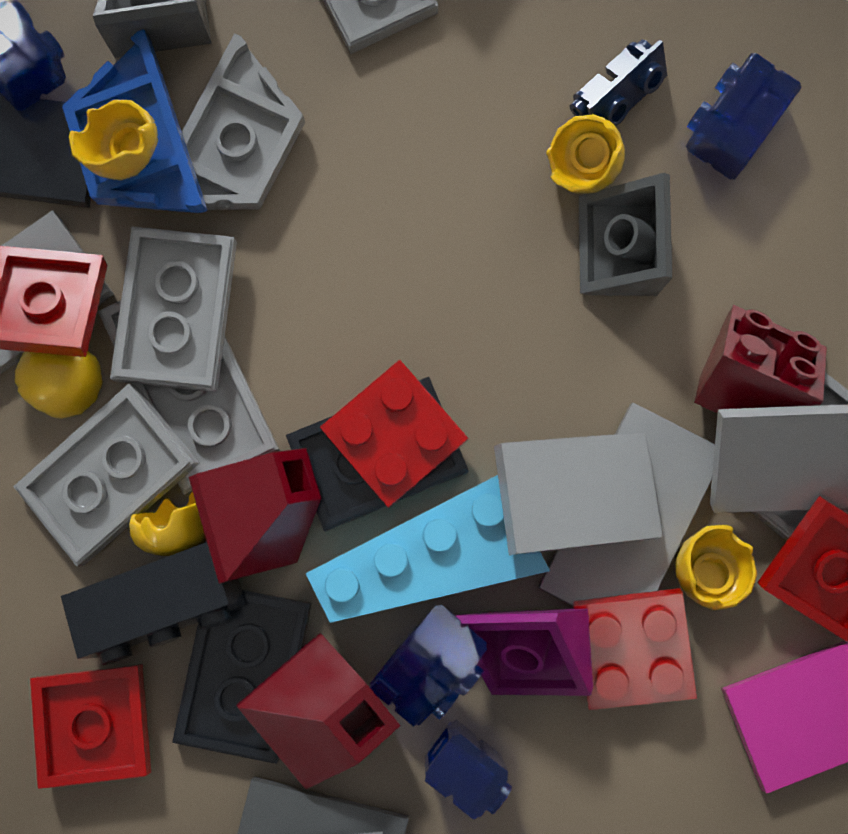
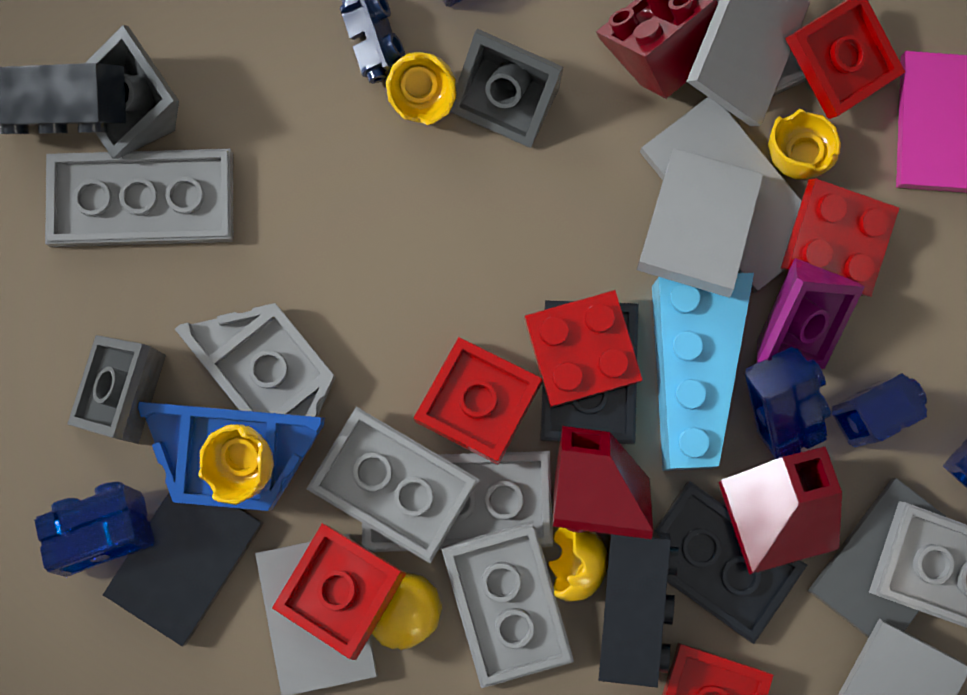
camera: 65 degrees left, 0 degrees up
none -> red plate [413,337,542,465]

